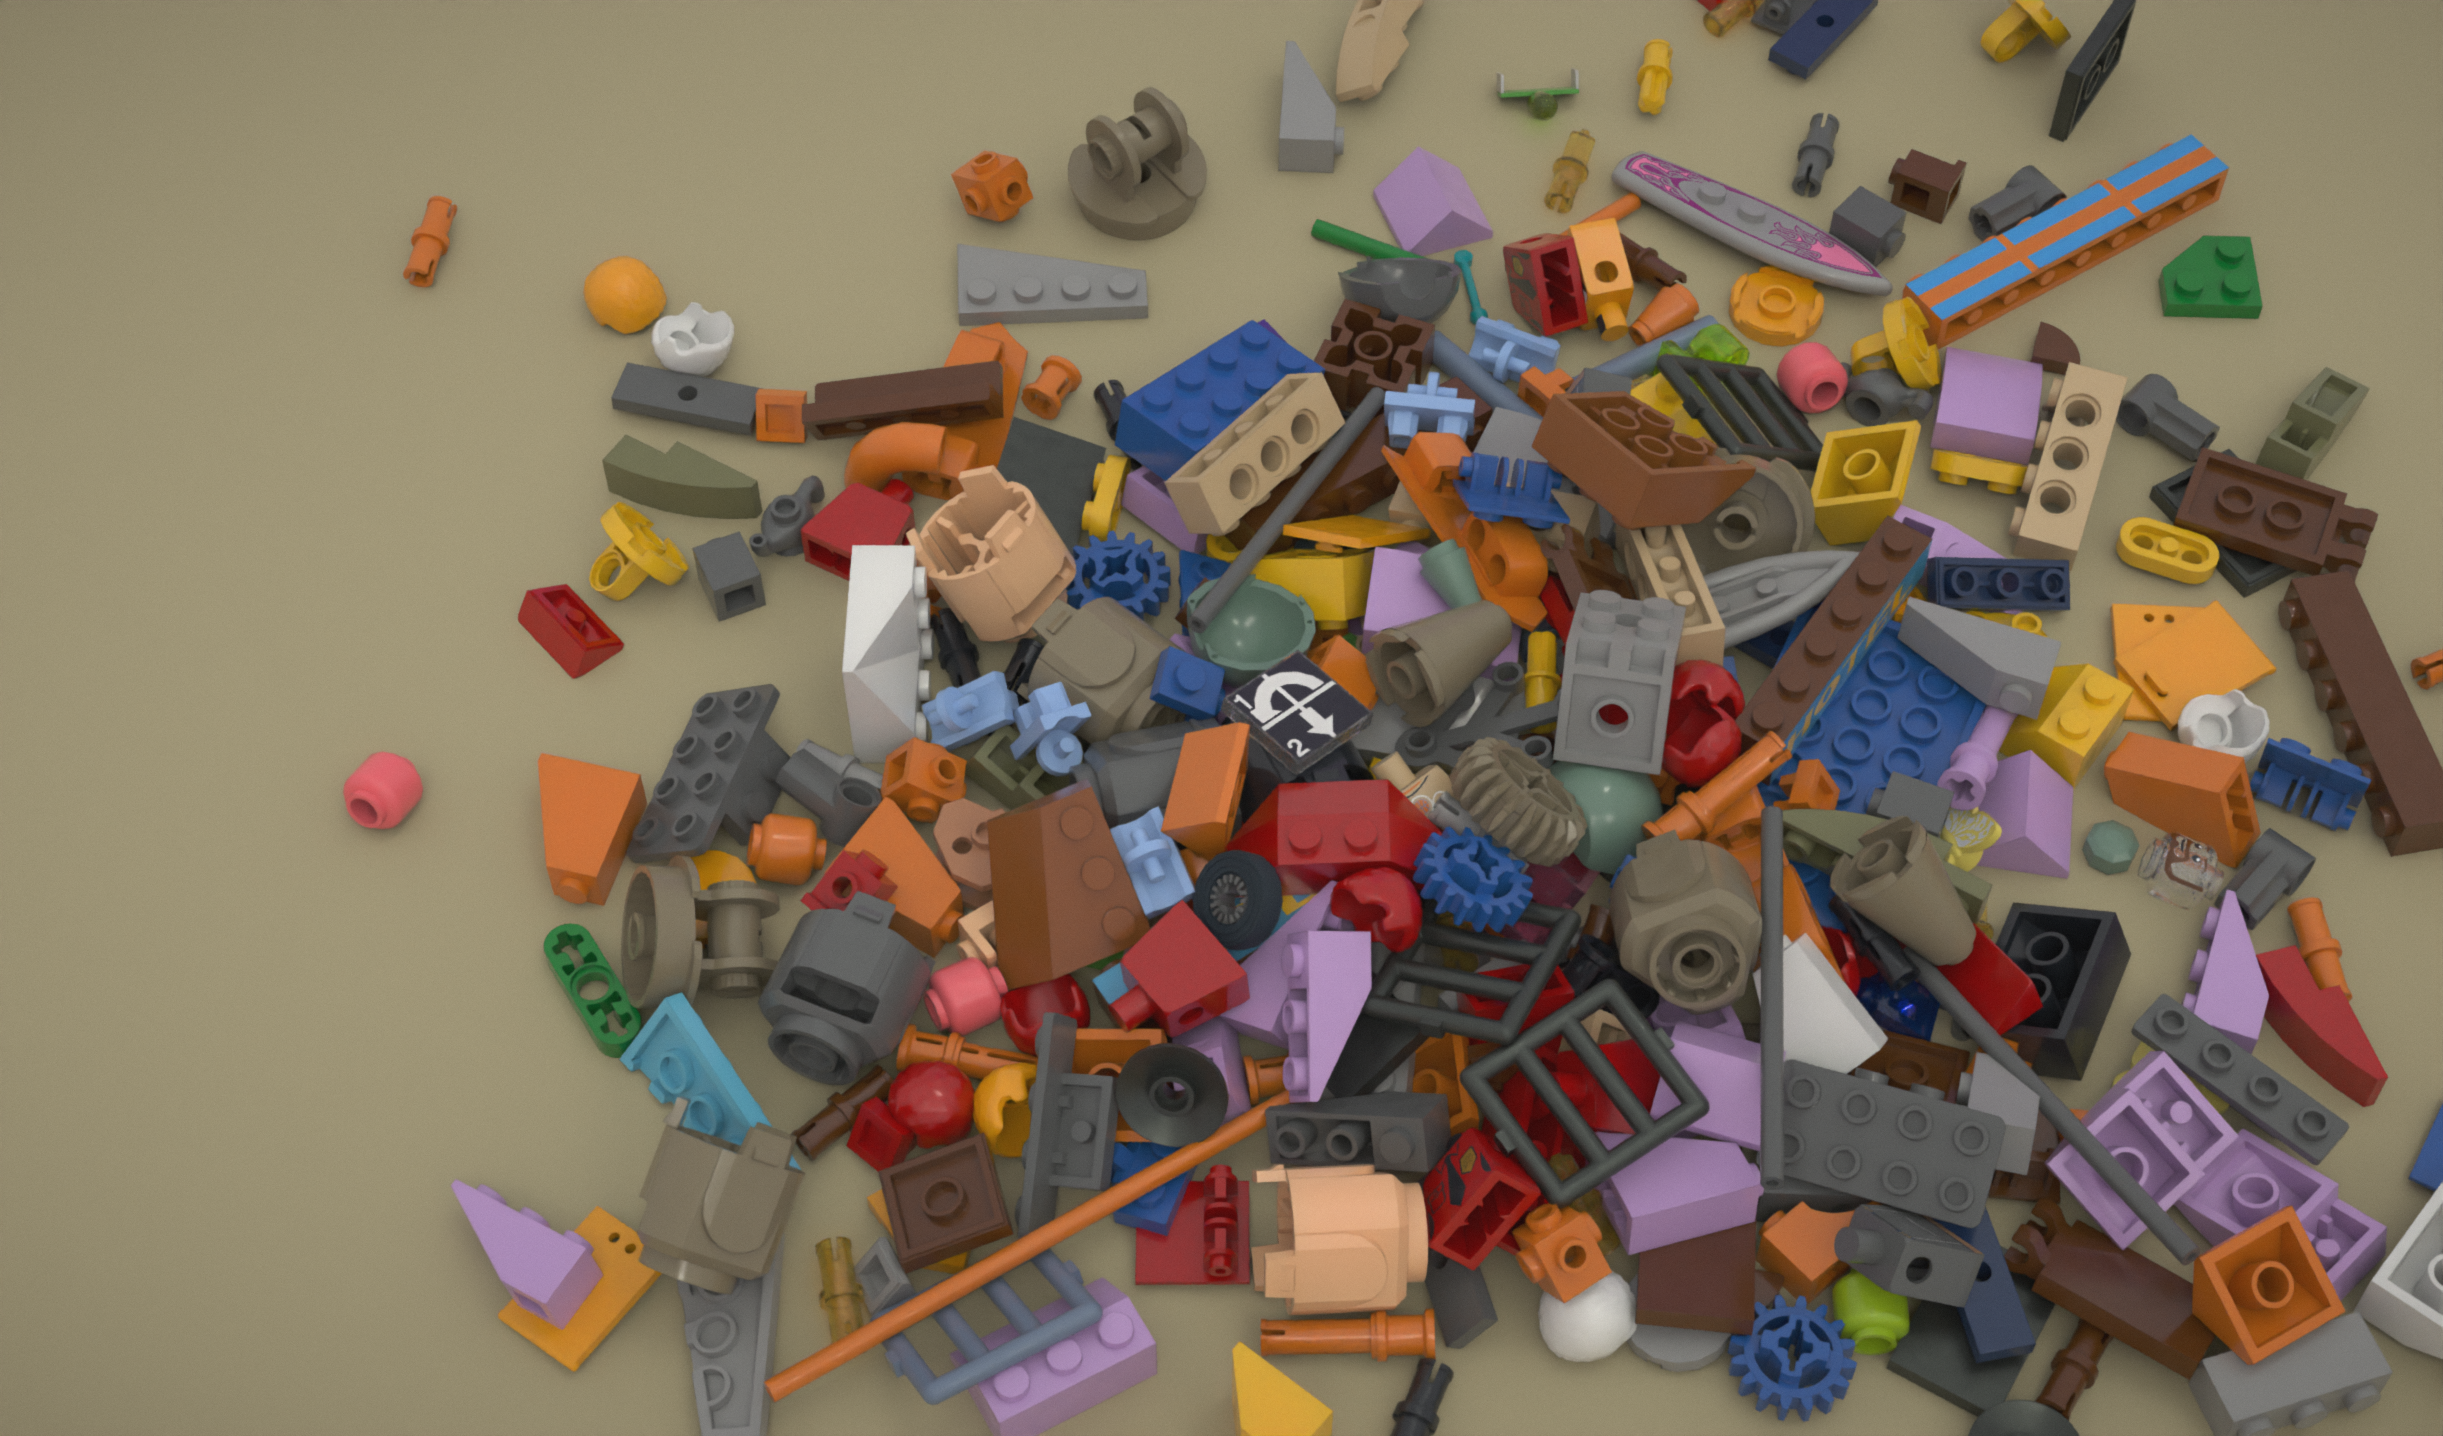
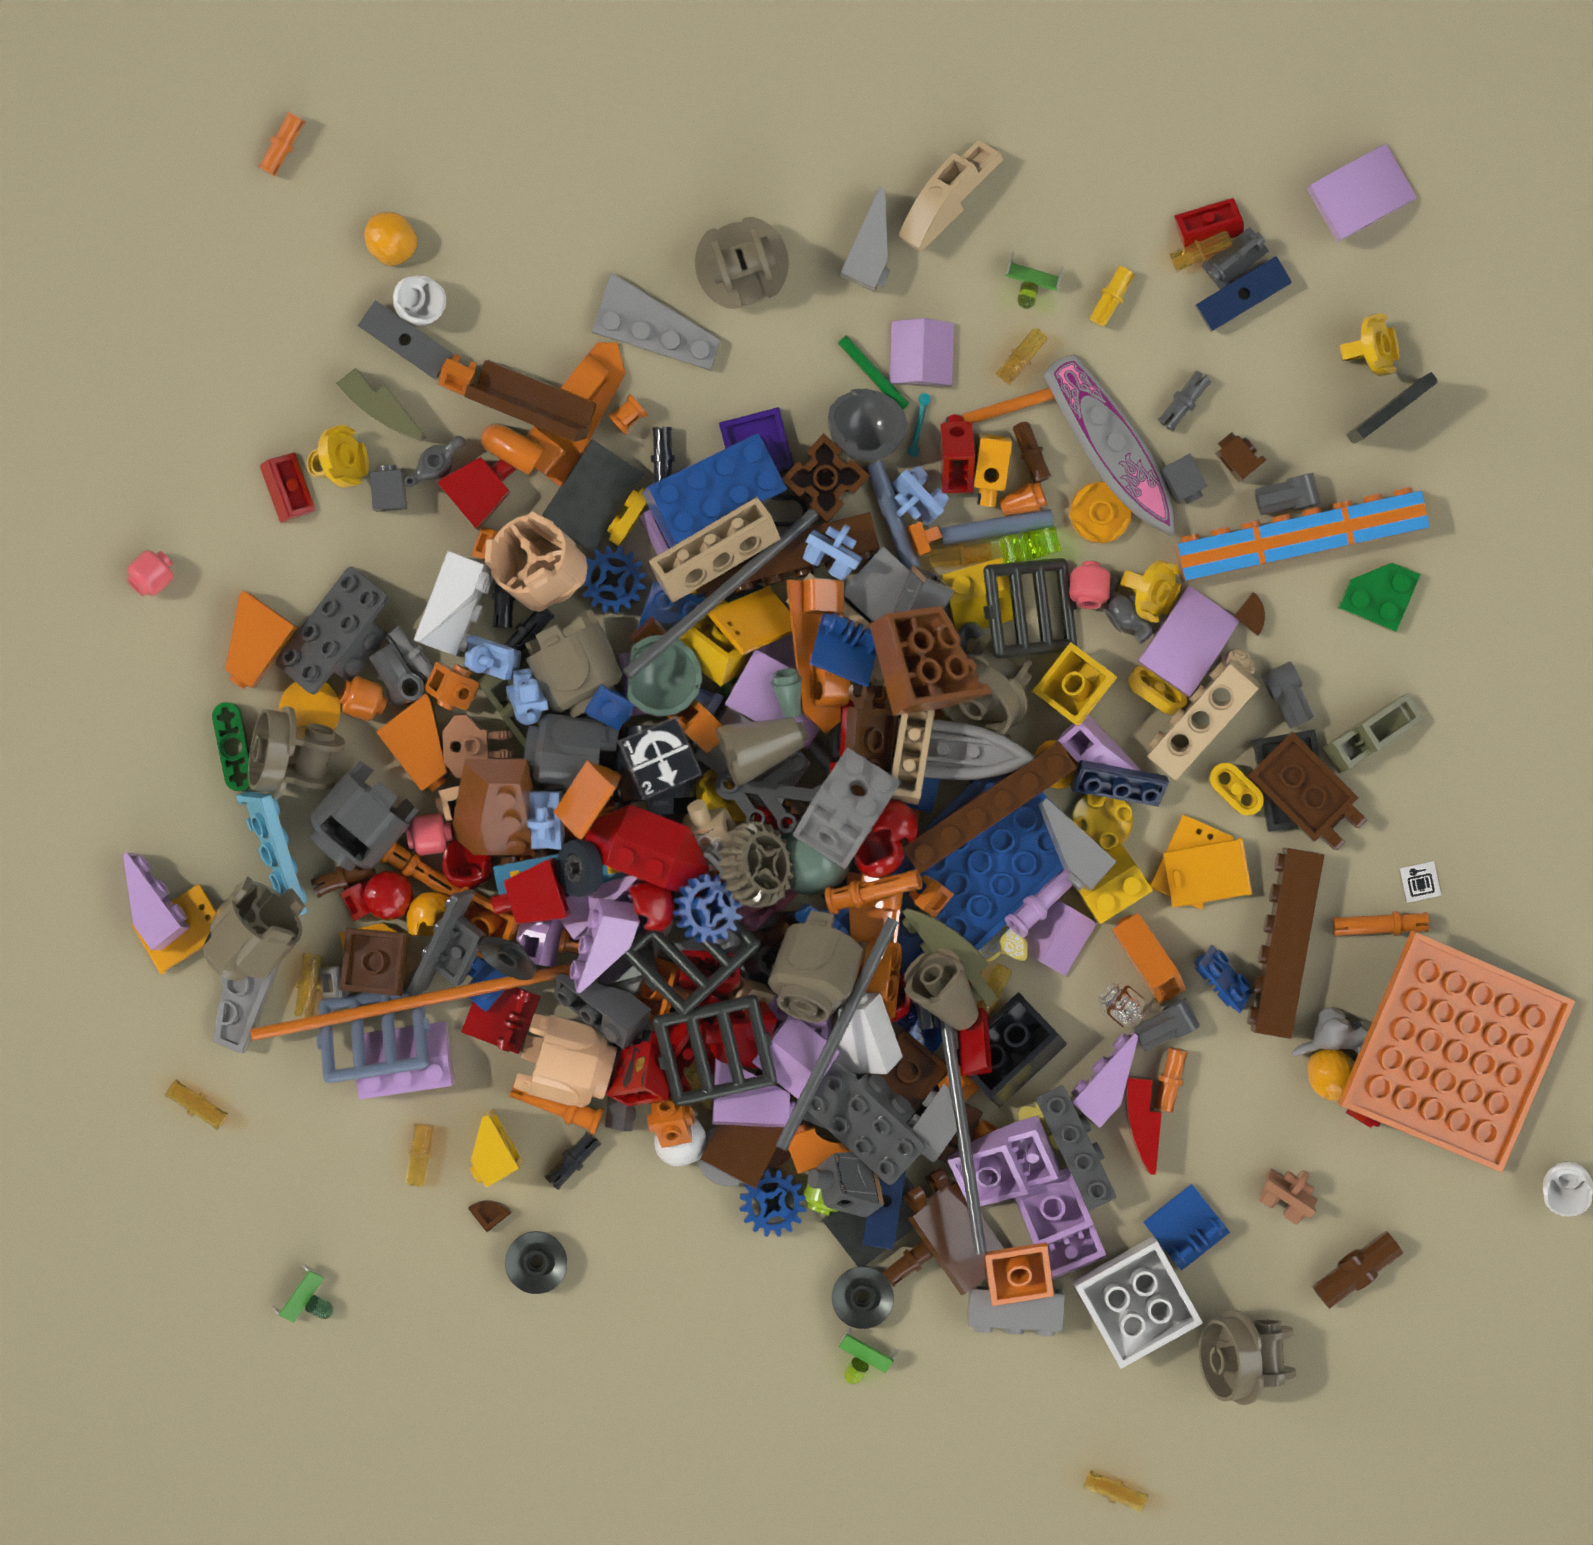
camera: 20 degrees right, 35 degrees up
red brick [800,849,898,911] -> none
orange brick [951,150,1034,222] -> none
yellow axle [1524,631,1562,734] -> none
dark grey brick [1866,771,1955,838] -> none
sand green tile [2082,820,2139,875] -> none
white hair [2178,689,2270,764] -> none

